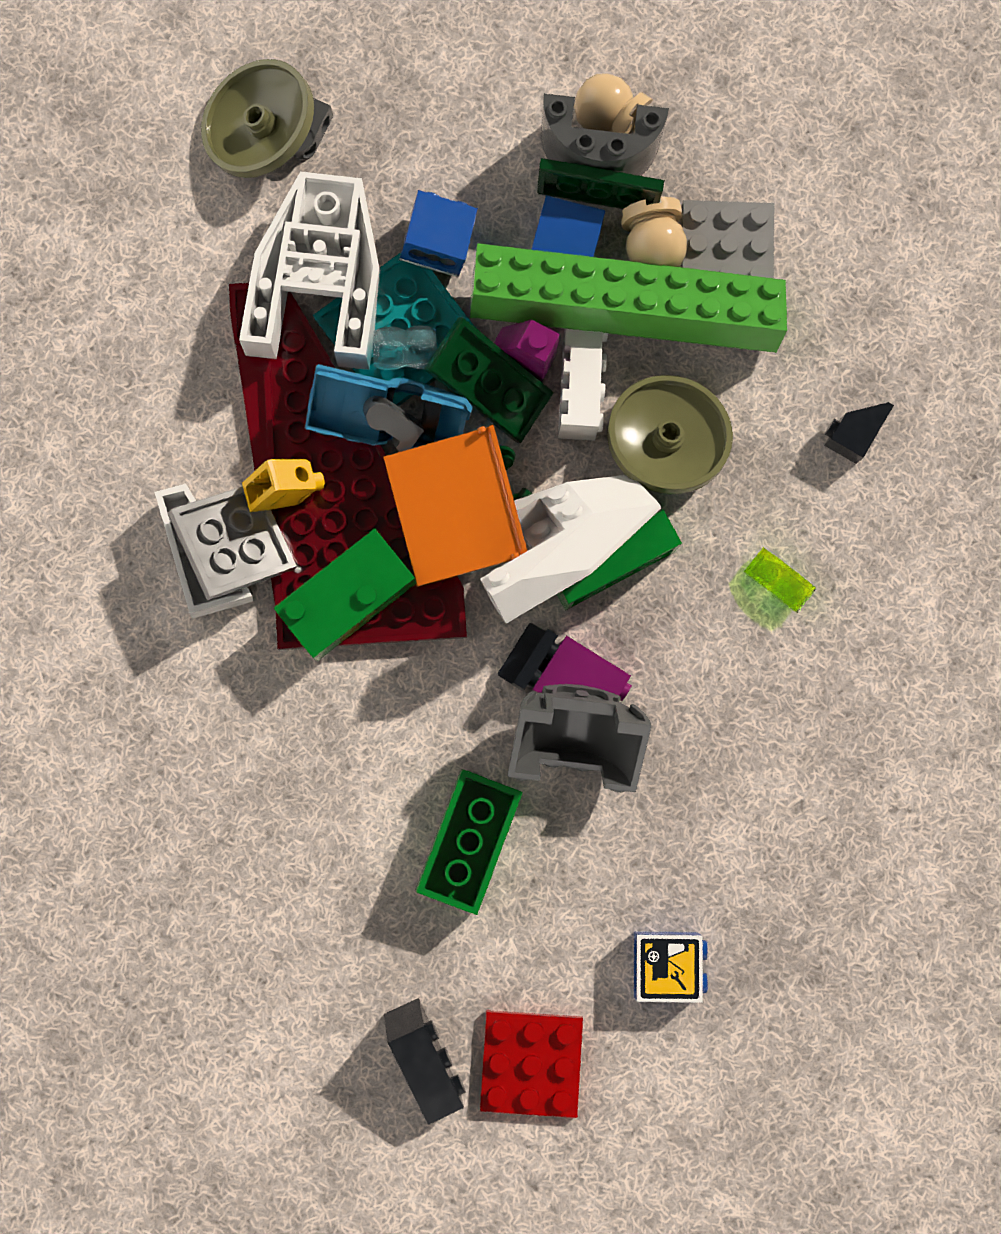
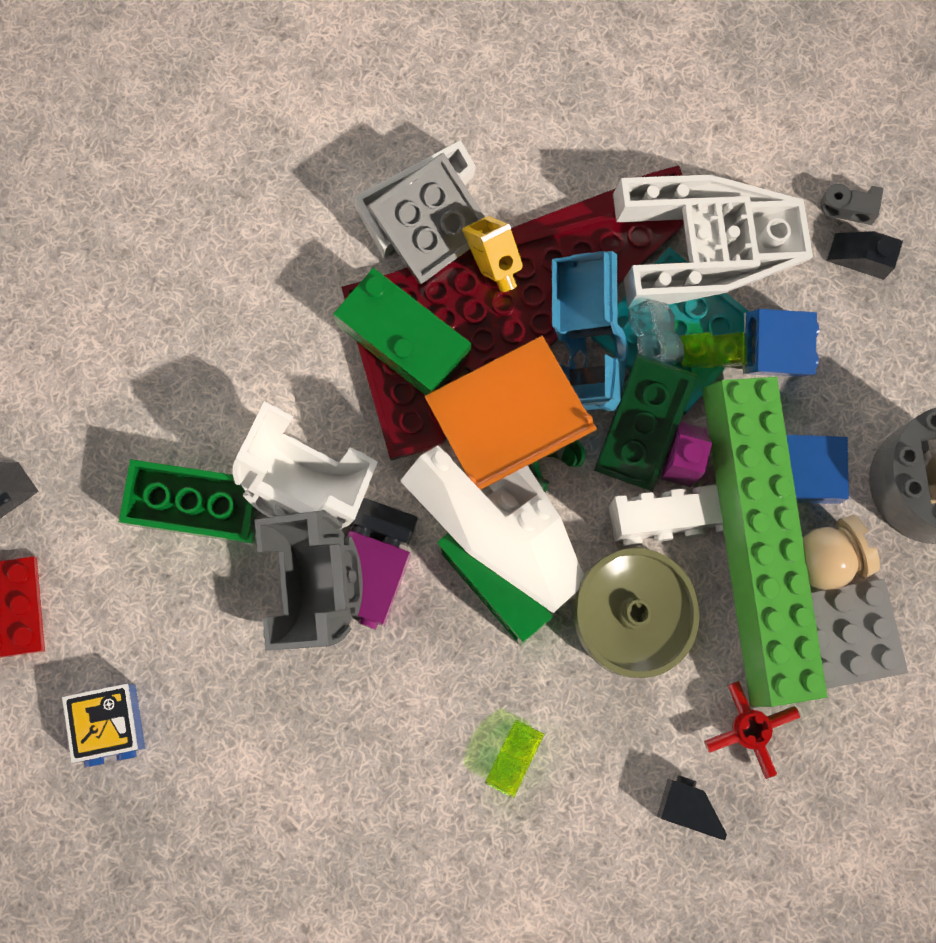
camera: 80 degrees right, 5 degrees down
olive dish [201,59,314,178] -> none
dark grey leg [363,396,424,452] -> none
dark green tile [537,158,665,209] -> none
none -> white cylinder [233,401,378,529]
none -> clear neon green slope [680,332,748,368]
none -> red bar [704,681,800,779]
none -> black slope [827,231,903,280]

